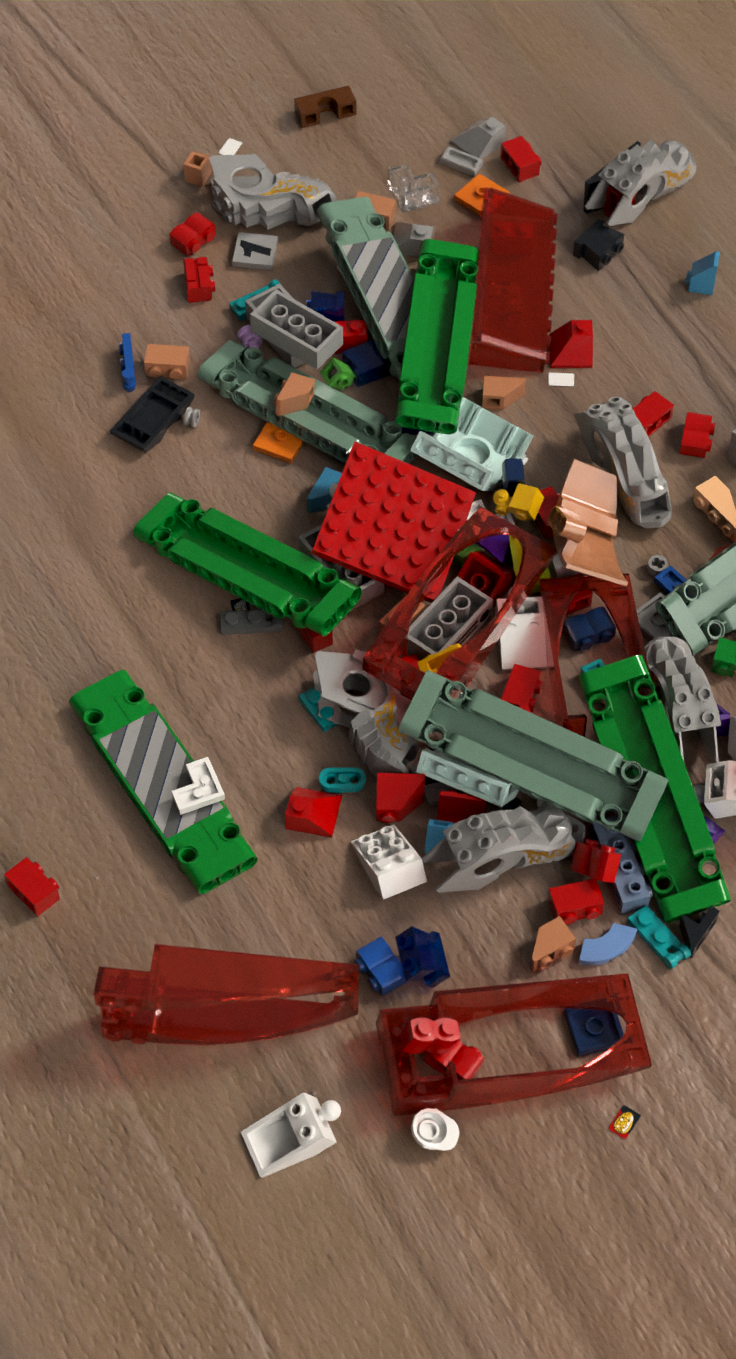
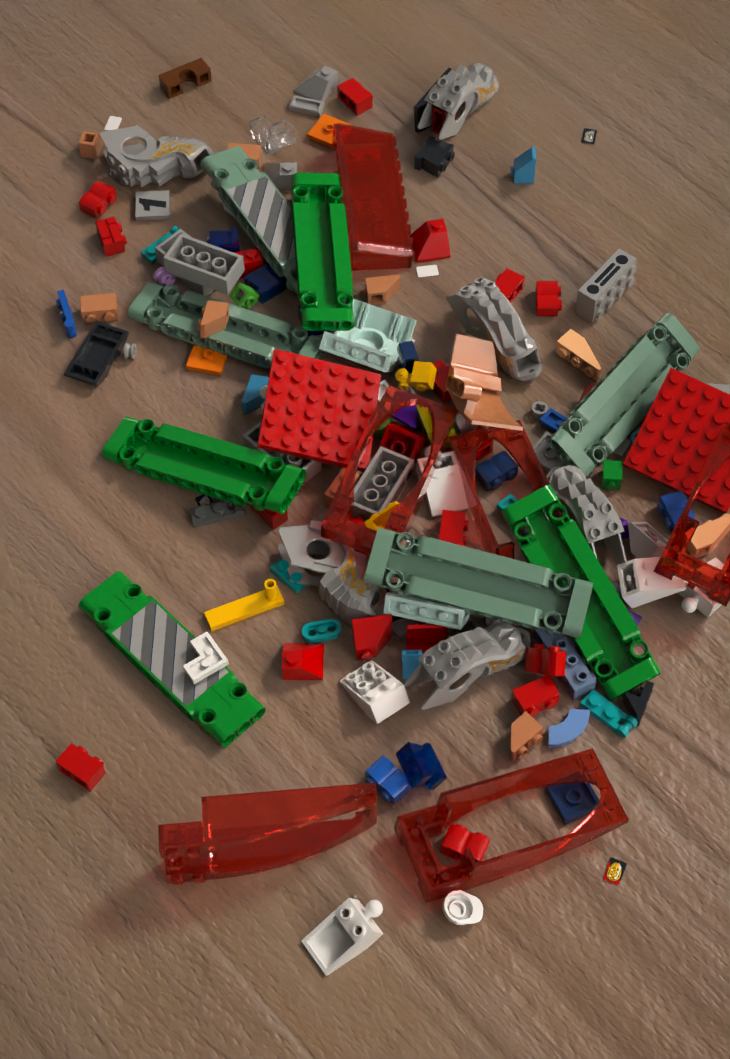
camera: 10 degrees left, 0 degrees up
red brick [400,1018,461,1054] -> none
none -> yellow piece [204,579,285,632]

